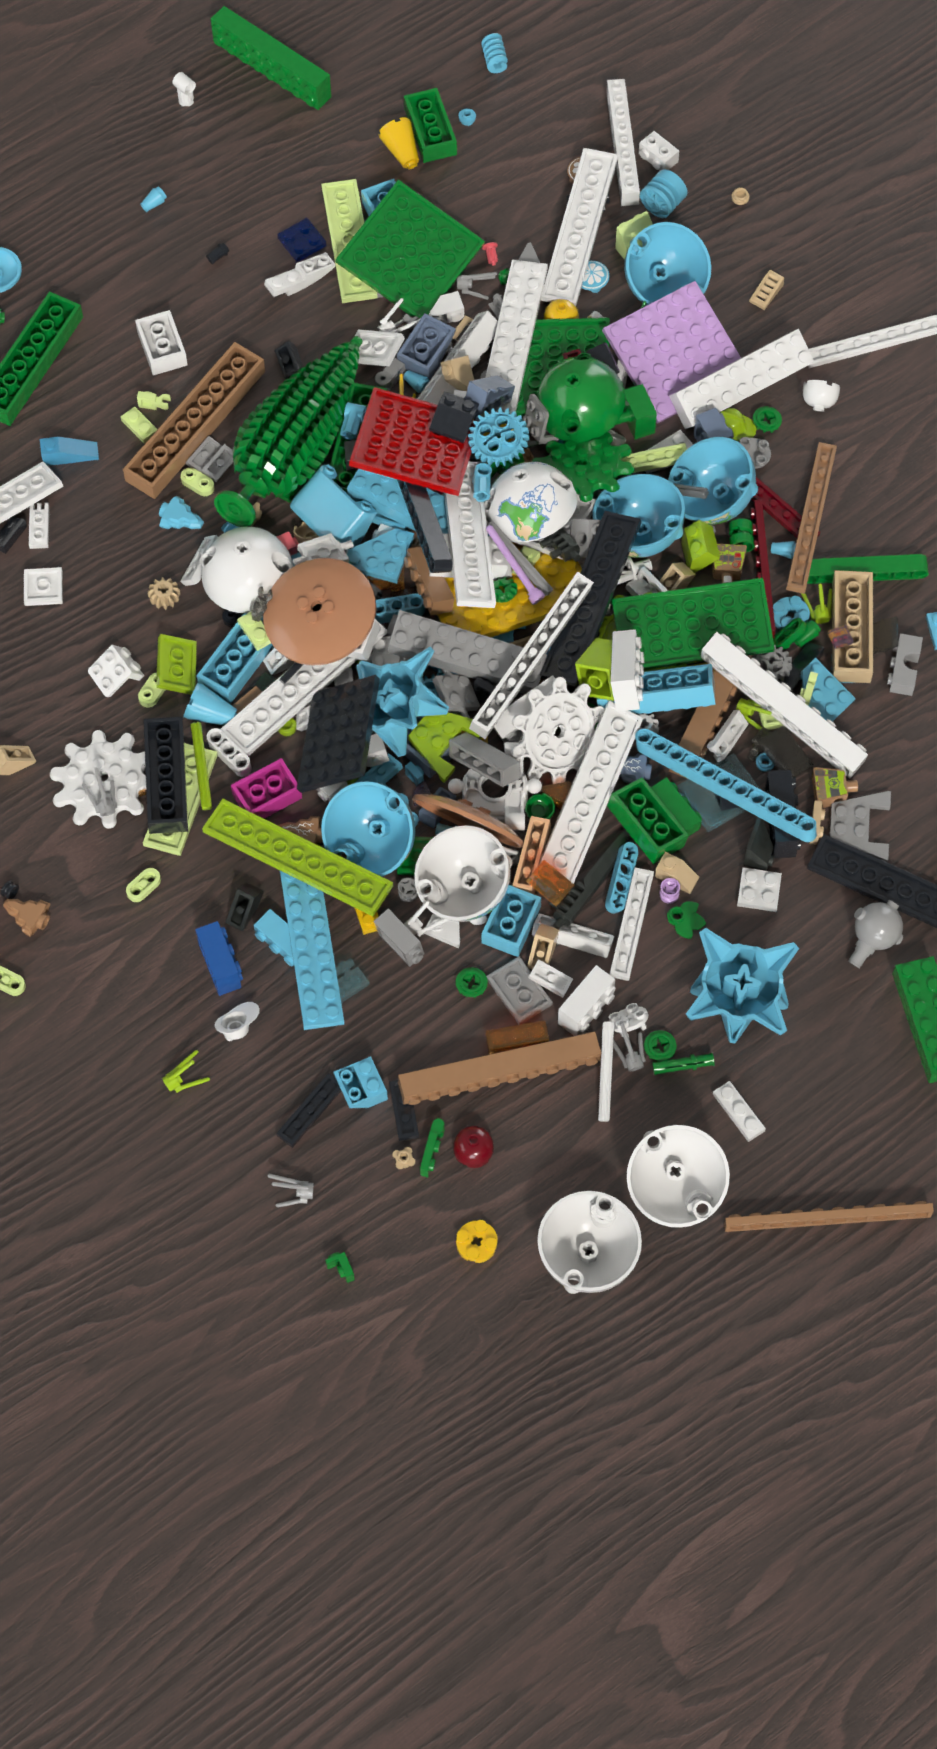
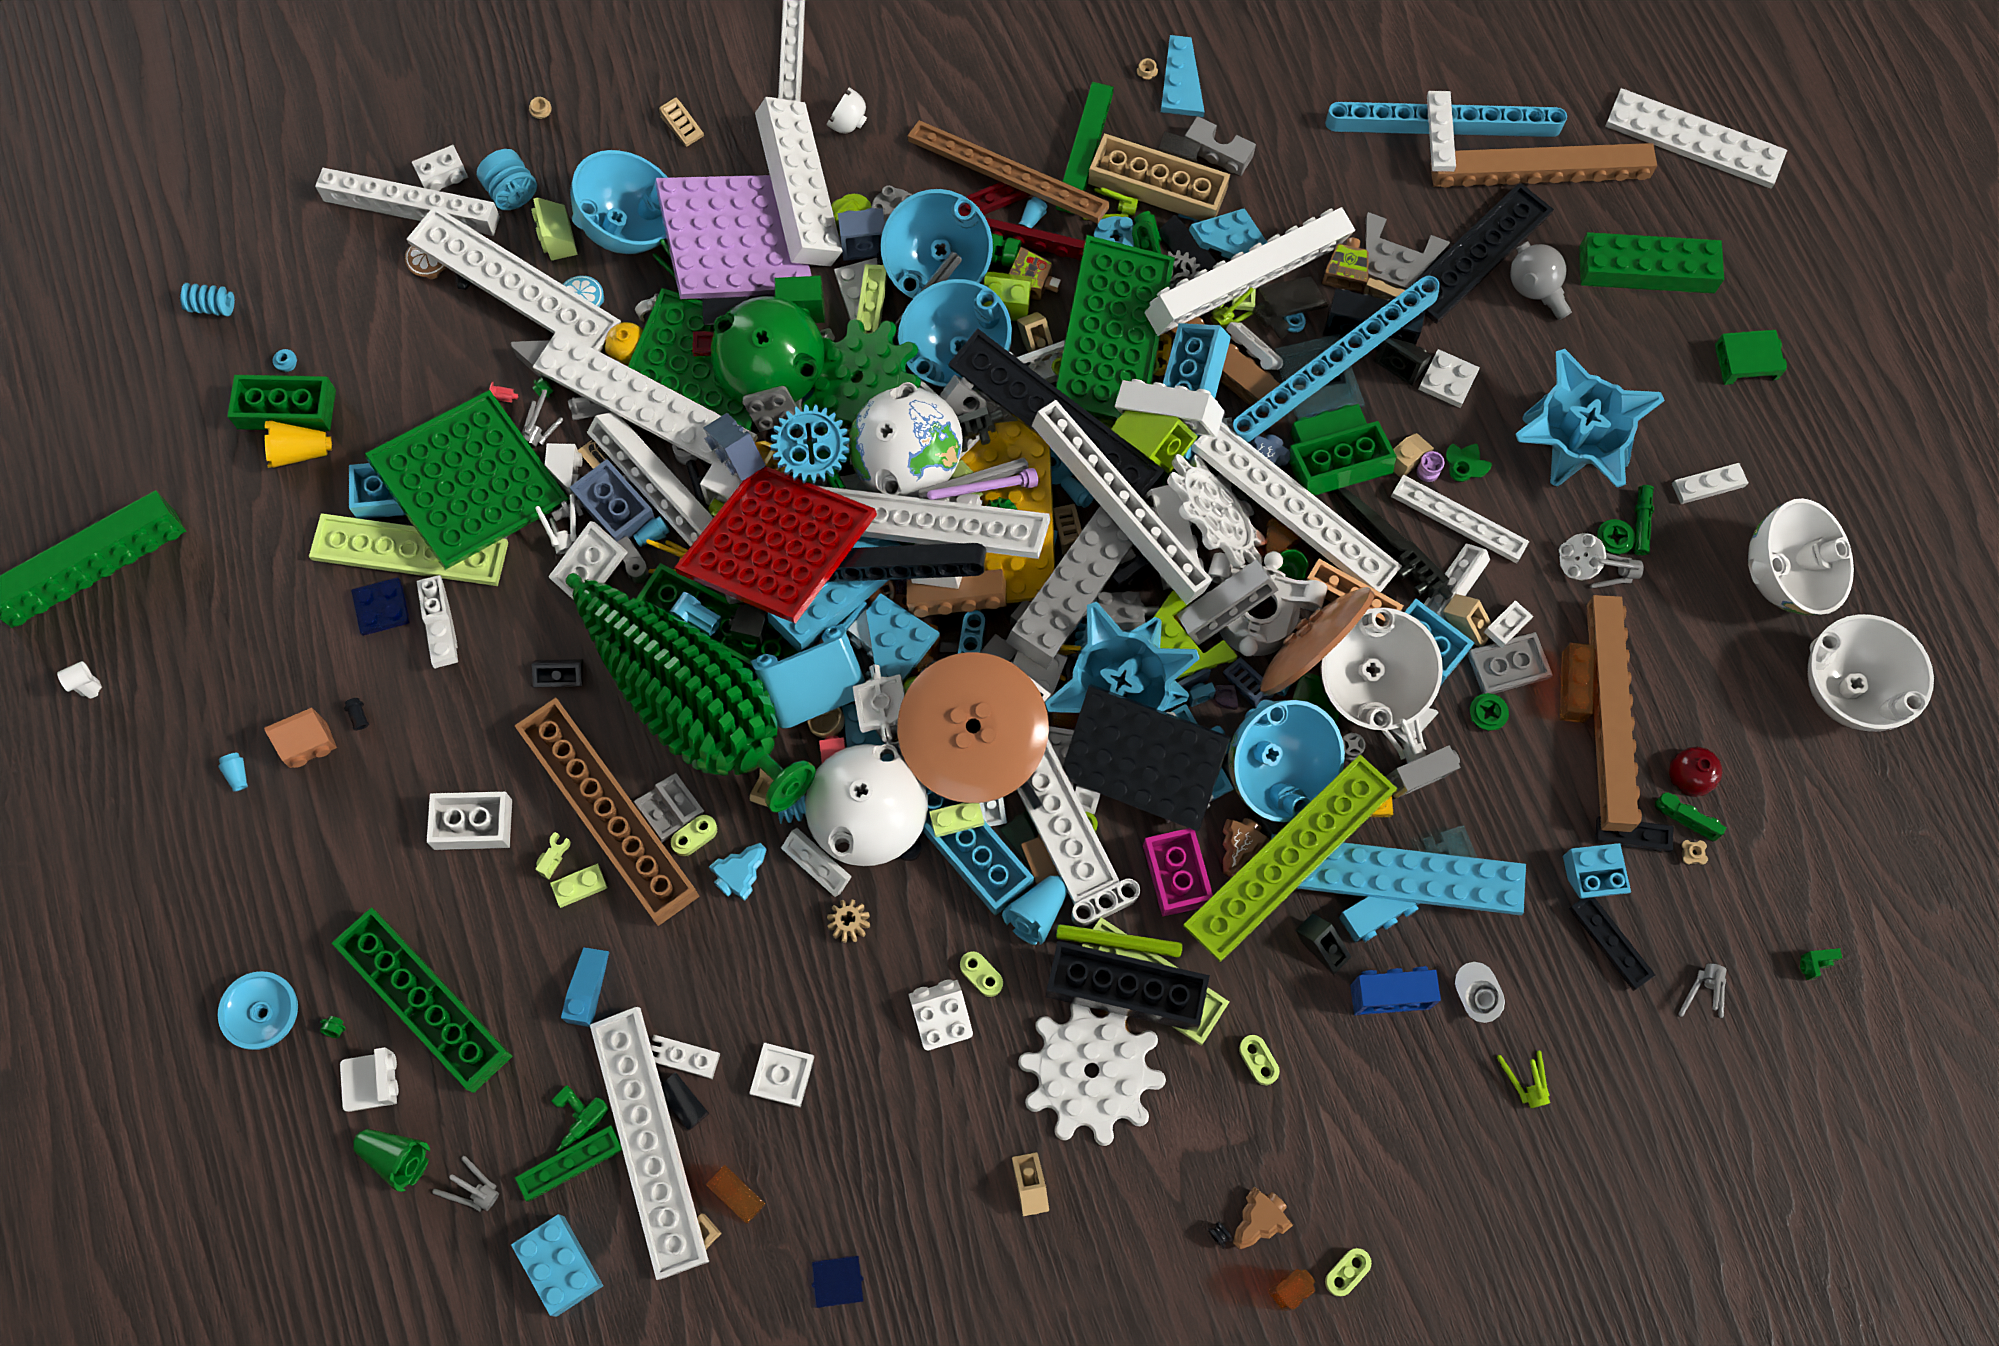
camera: 75 degrees left, 5 degrees up
light grey plant [82,767,117,816] -> none
lime plate [157,634,197,695] -> none
clear smoke plate [249,586,273,622] -> none
black slope [429,391,479,443] -> none
tan slope [441,355,474,391] -> none
yellow plate [456,1220,498,1263] -> none
medium azure piece [472,463,492,502] -> none
clear orange brick [526,860,574,906] -> none
white brick [558,965,616,1036] -> none
white axle [598,1022,614,1122] -> none
medium azure beam [605,842,638,914] -> none
medium nougat plate [724,1201,934,1232] -> none
green gear [753,406,782,433] -> none
yellowish green plate [800,672,818,706] -> none
tile [828,625,853,650] -> none
none -> nougat slope [264,708,337,768]
none -> green panel [1715,330,1787,385]

